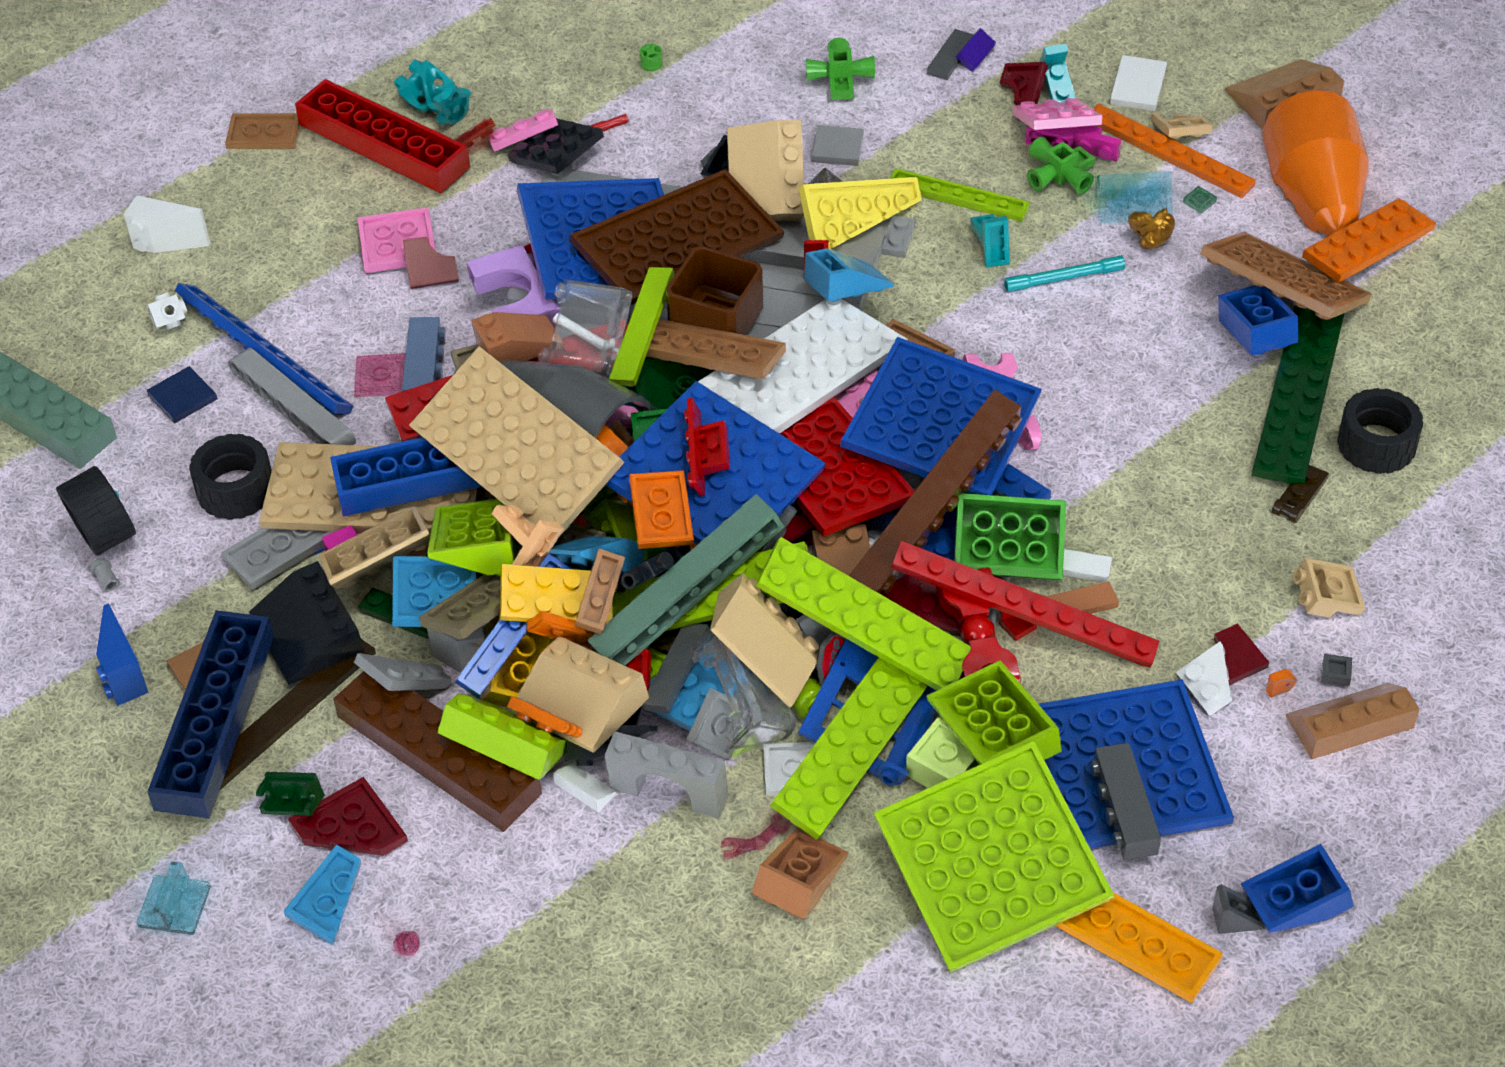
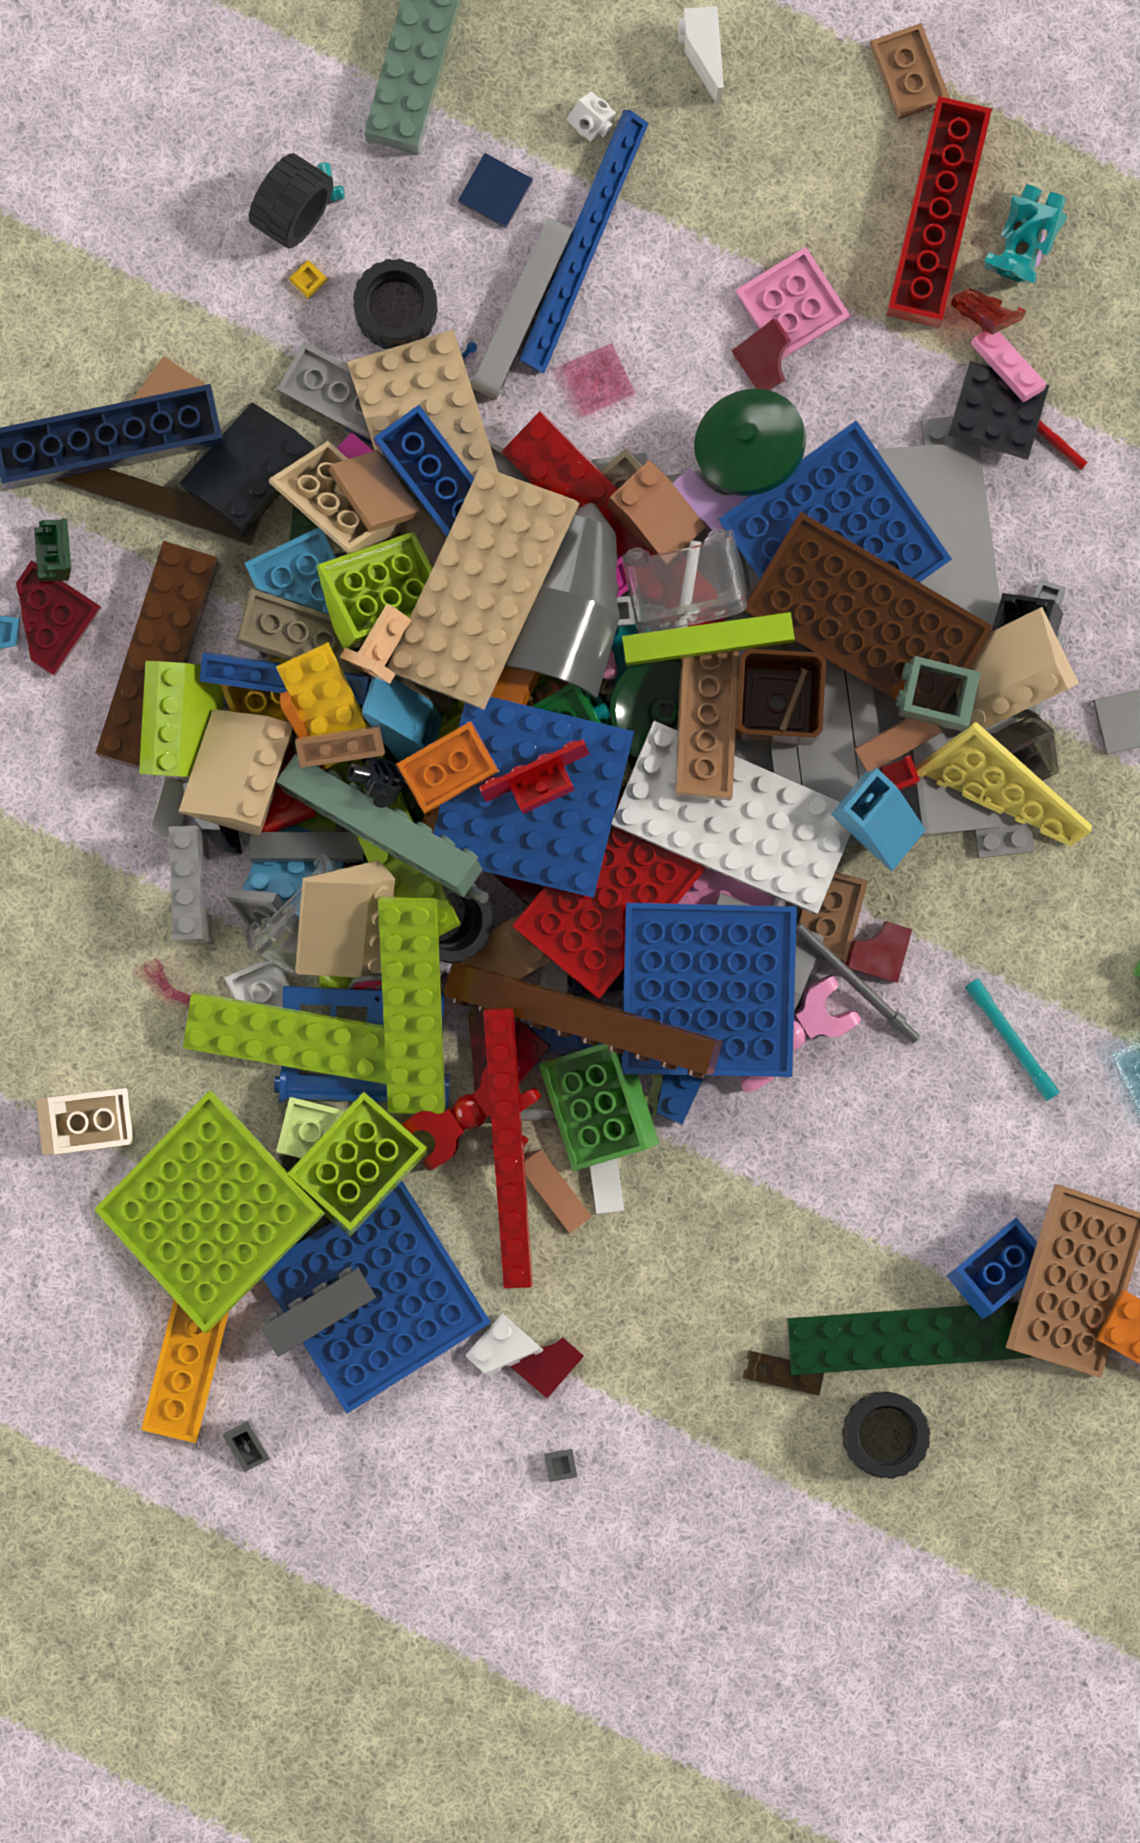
camera: 60 degrees right, 35 degrees up
light grey pin [91,558,120,592] -> none
blue slope [95,603,149,706] -> none
light grey wing [354,653,452,691] -> none
sand blue brick [402,317,446,391] -> none
orange hinge [507,696,582,738] -> none
nougat slope [752,827,849,919] -> none
lime tile [890,168,1030,222] -> none
teal bracket [970,214,1010,268] -> none
pearl gold hair [1128,208,1176,250] -> none
blue slope [1241,844,1354,933] -> none
orange tile [1266,669,1297,698] -> none
medium nougat slope [1286,683,1420,760] -> none
tan plate [1293,558,1365,618] -> none
none -> tan slope [36,1088,134,1155]
none -> yellow tile [288,259,328,299]
none -> medium nougat tile [329,450,419,532]
none -> dark green dish [694,389,806,496]
none -> tan piece [779,668,810,732]
none -> dark grey bar [796,923,920,1043]
none -> dark red tile [845,921,912,983]
none -> nougat tile [854,707,942,772]
none -> sand green window [896,656,980,731]

